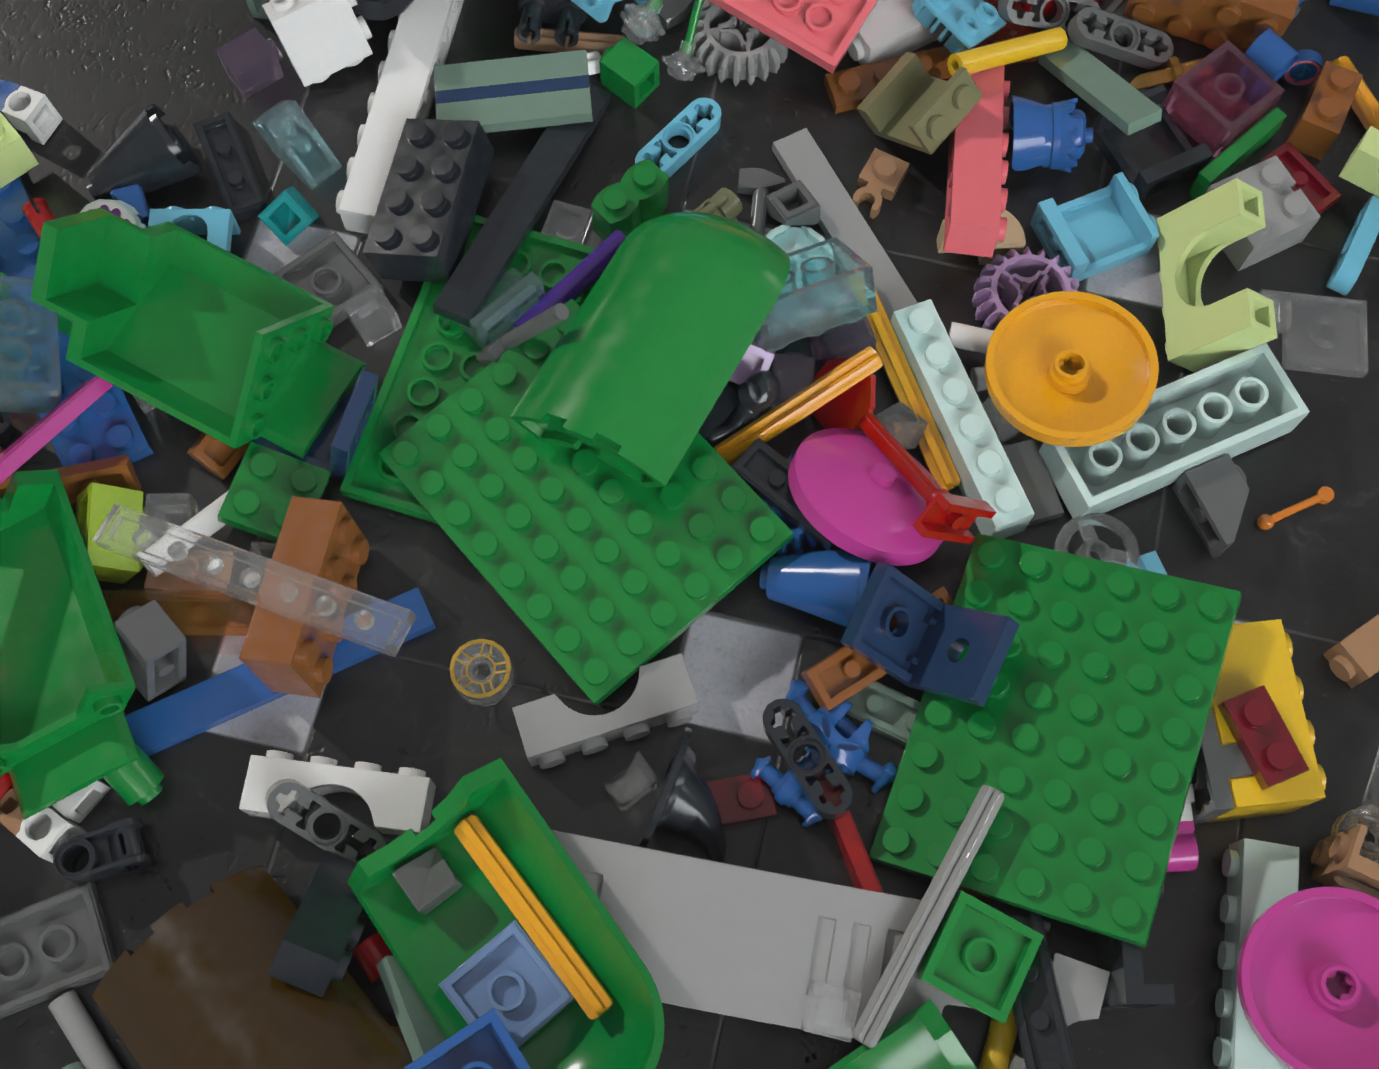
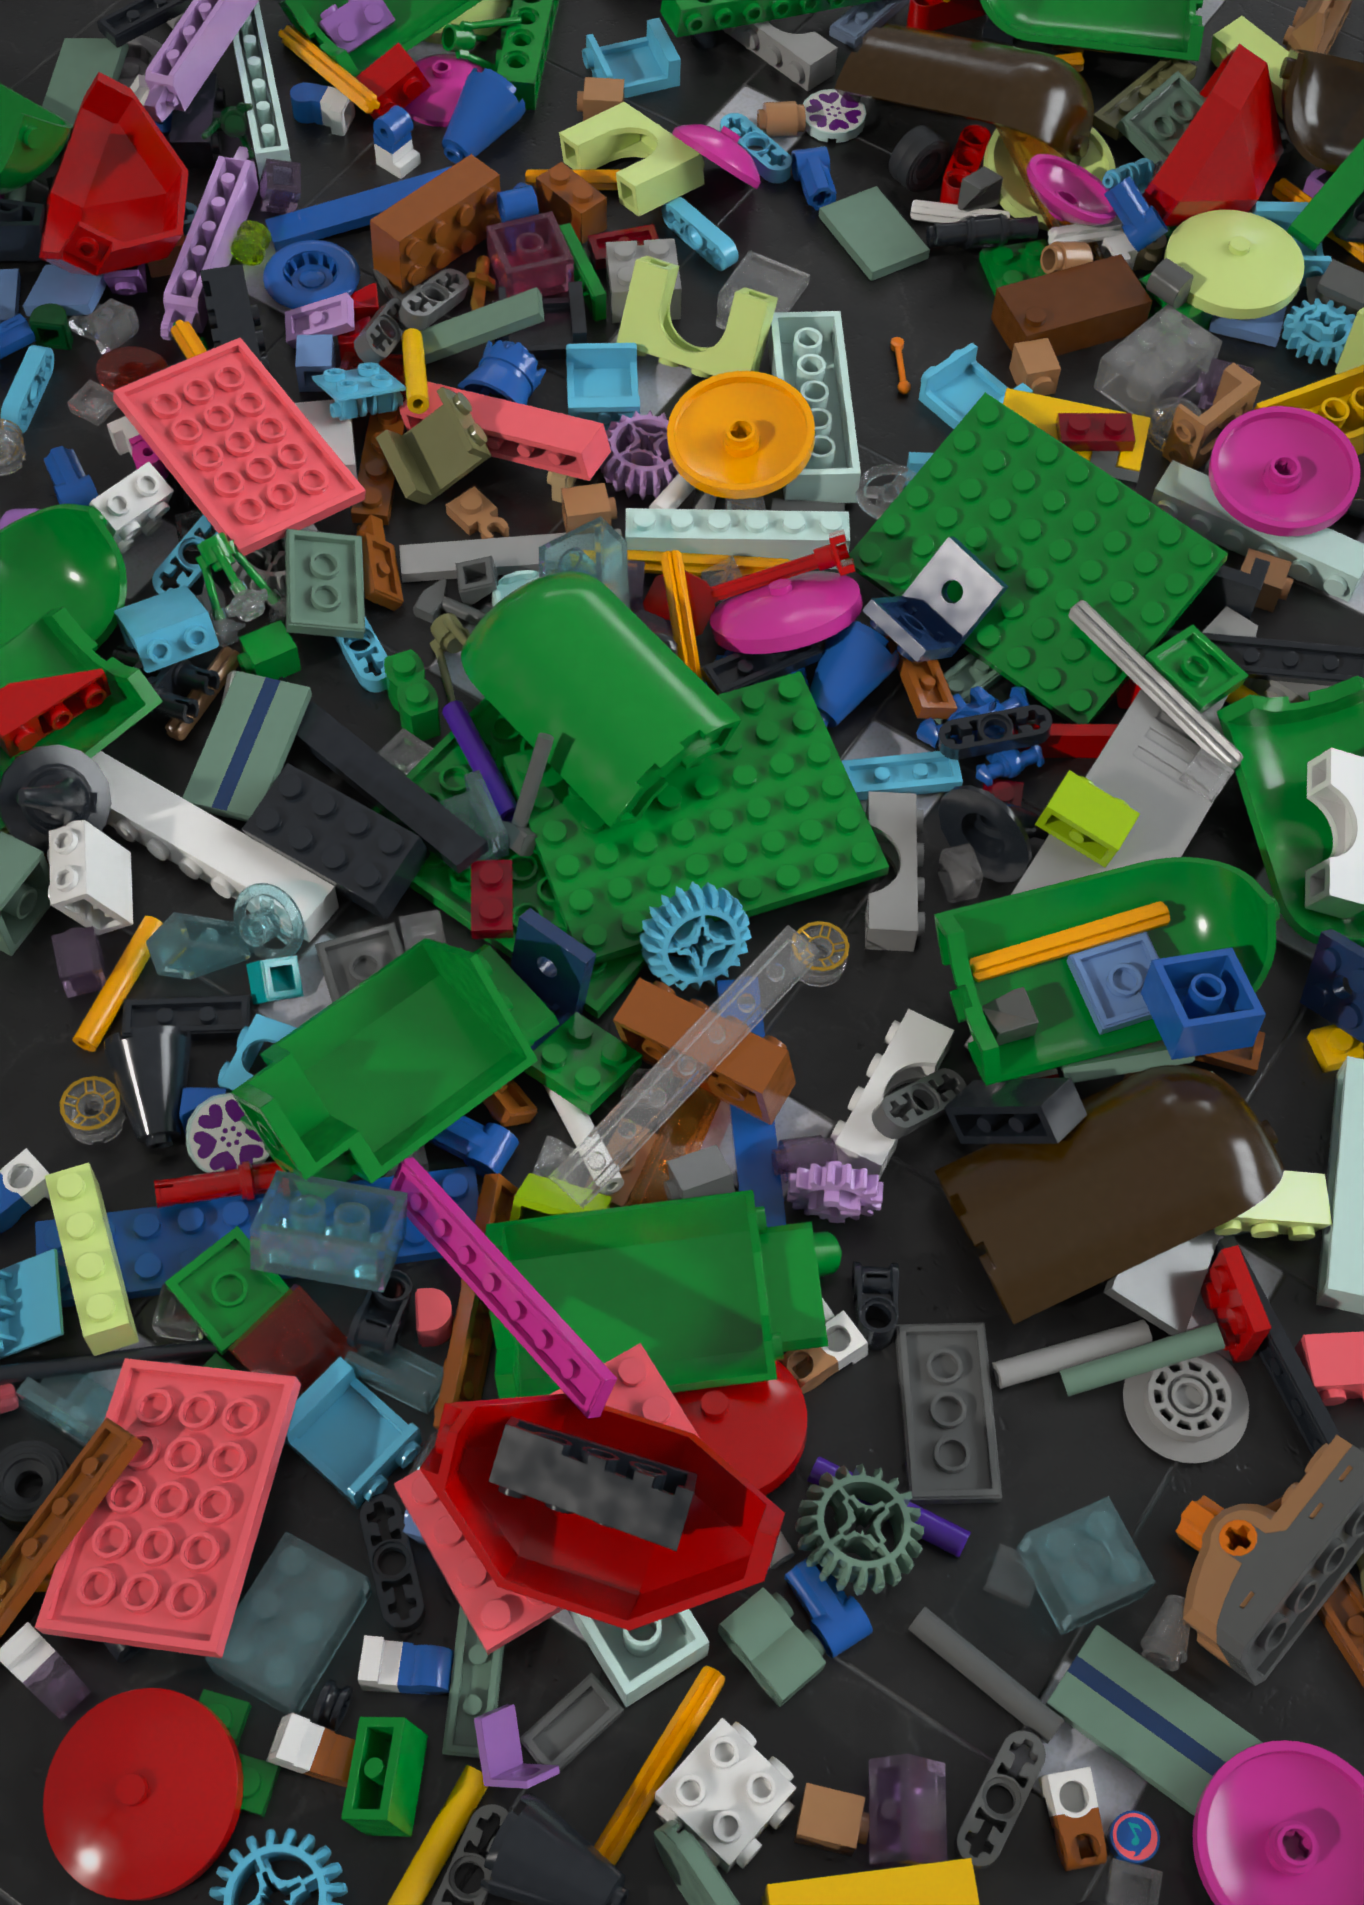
camera: 70 degrees left, 10 degrees down
dark grey slope [1172,453,1250,559] -> none
none -> clear wheel [60,1076,127,1145]
none -> light orange piece [73,916,166,1052]
none -> clear light blue piece [233,883,304,960]
none -> sand green tile [285,529,365,639]
none -> dark orange hinge [356,514,404,611]
none -> blue piece [429,1116,519,1178]
none -> dark red plate [471,859,513,939]
none -> medium nougat brick [561,483,617,533]
none -> medium azure gear [639,882,752,991]
none -> clear purple brick [771,1135,838,1183]
none -> lavender gear [787,1161,883,1223]
none -> medium azure plate [842,751,963,801]
none -> medium azure panel [918,343,1033,429]
none -> lime brick [1035,770,1140,868]
none -> medium nougat brick [1240,548,1294,612]

